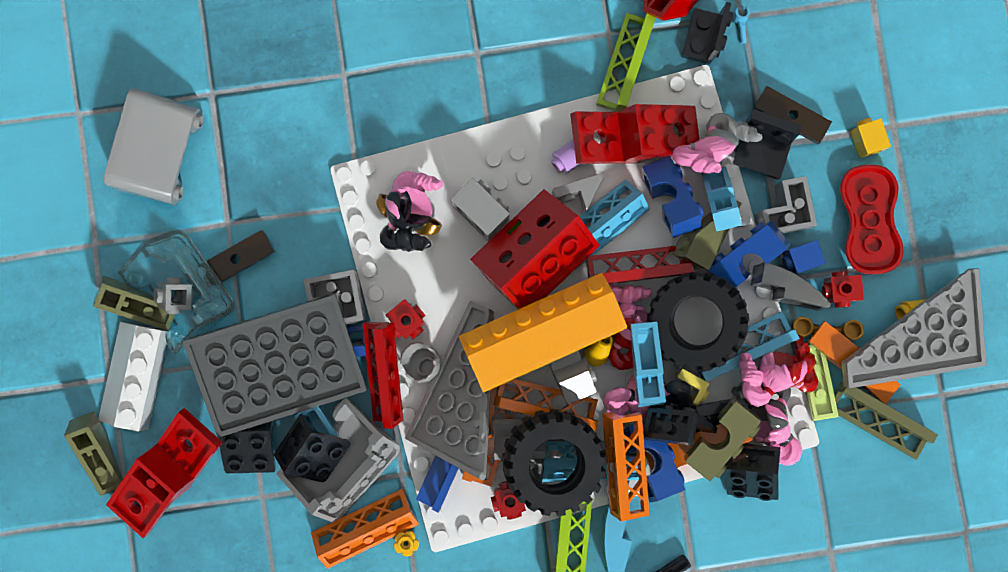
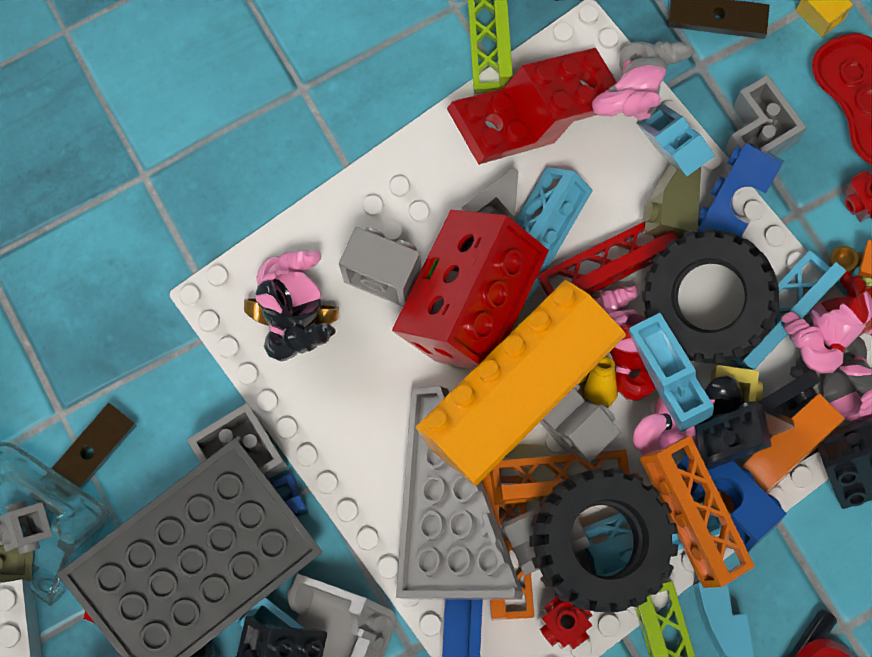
camera: 15 degrees left, 10 degrees down
red fence [363,322,403,429] -> none
red brick [385,299,426,339] -> none
light grey hair [400,342,441,383] -> none
lavender brick [551,140,580,174] -> none
blue arch [642,156,704,238] -> none
olive arch [684,397,761,481] -> none
black bracket [733,109,802,180] -> none
dark grey slope [751,262,831,311] -> none
blue brick [782,240,826,274] -> none

